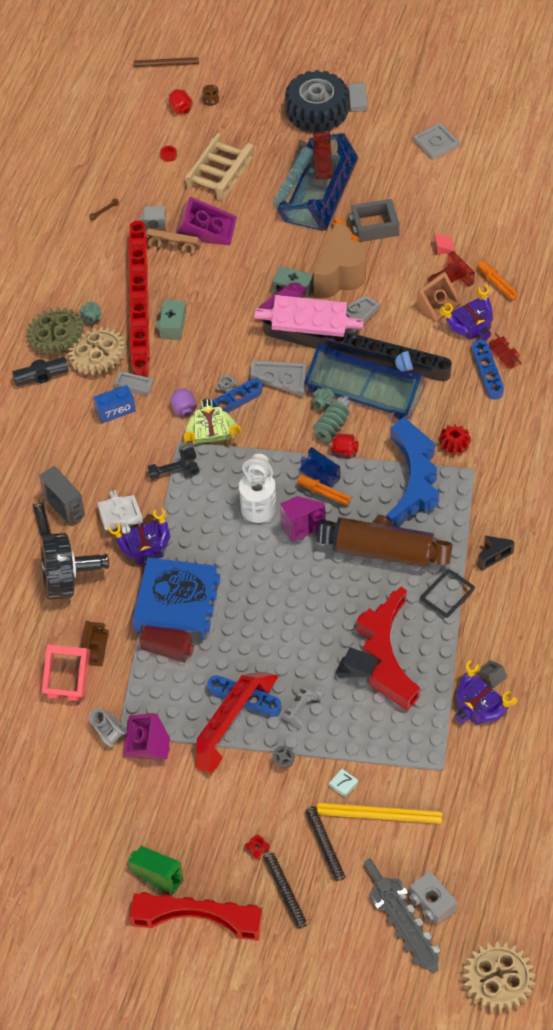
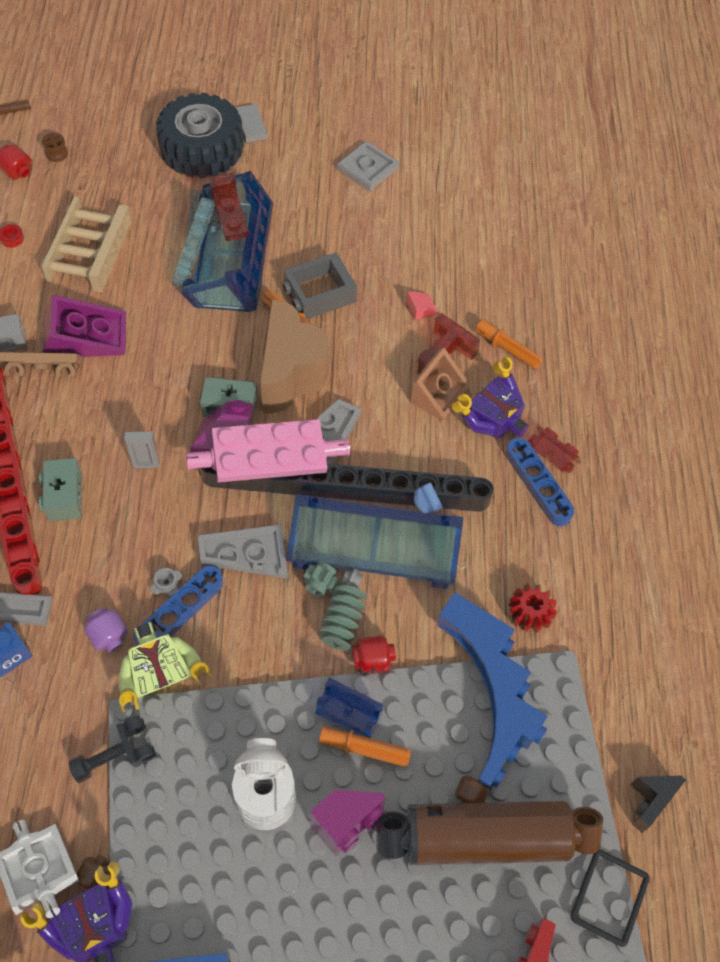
camera: 20 degrees left, 5 degrees up
none -> light grey tile [124,432,160,468]

